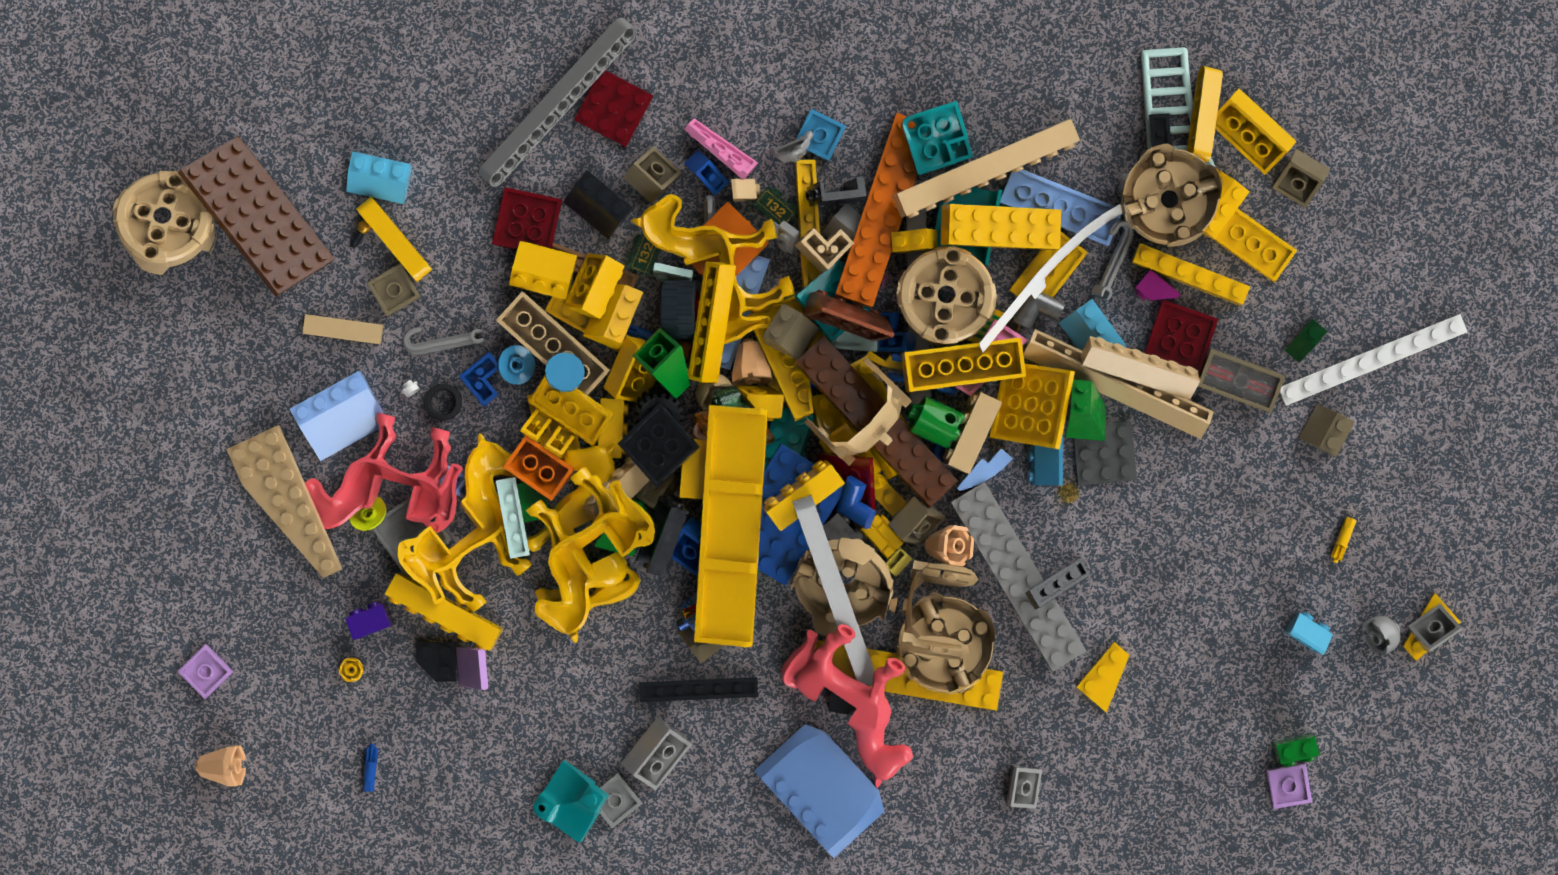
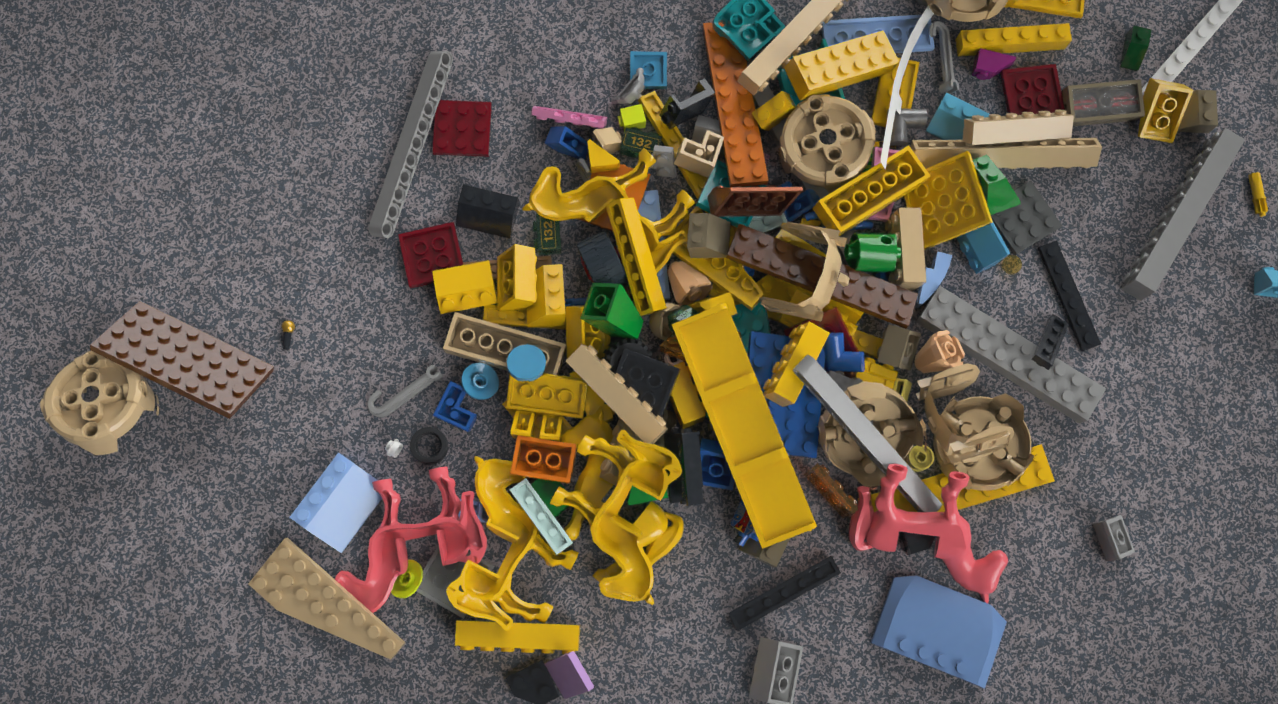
camera: 30 degrees left, 10 degrees down
tan tile [302,314,384,345] -> none
dark purple brick [345,601,395,640] -> none
medium azure slope [346,151,413,204] -> none
yellow beam [356,197,432,282] -> none
dark tan plate [367,263,421,317] -> none
dark tan slope [623,146,682,204] -> none
light aqua plate [653,262,693,282] -> none
yellow wing [1076,642,1129,713] -> none
none -> tan brick [566,344,668,444]
none -> yellow slope [587,139,620,173]
none -> neon yellow brick [617,104,646,132]
none -> clear orange plate [803,463,858,519]
none -> light yellow wheel [904,445,934,472]
none -> black plate [1038,241,1101,352]
none -> light grey brick [1121,128,1245,301]
none -> yellow slope [1138,78,1194,143]

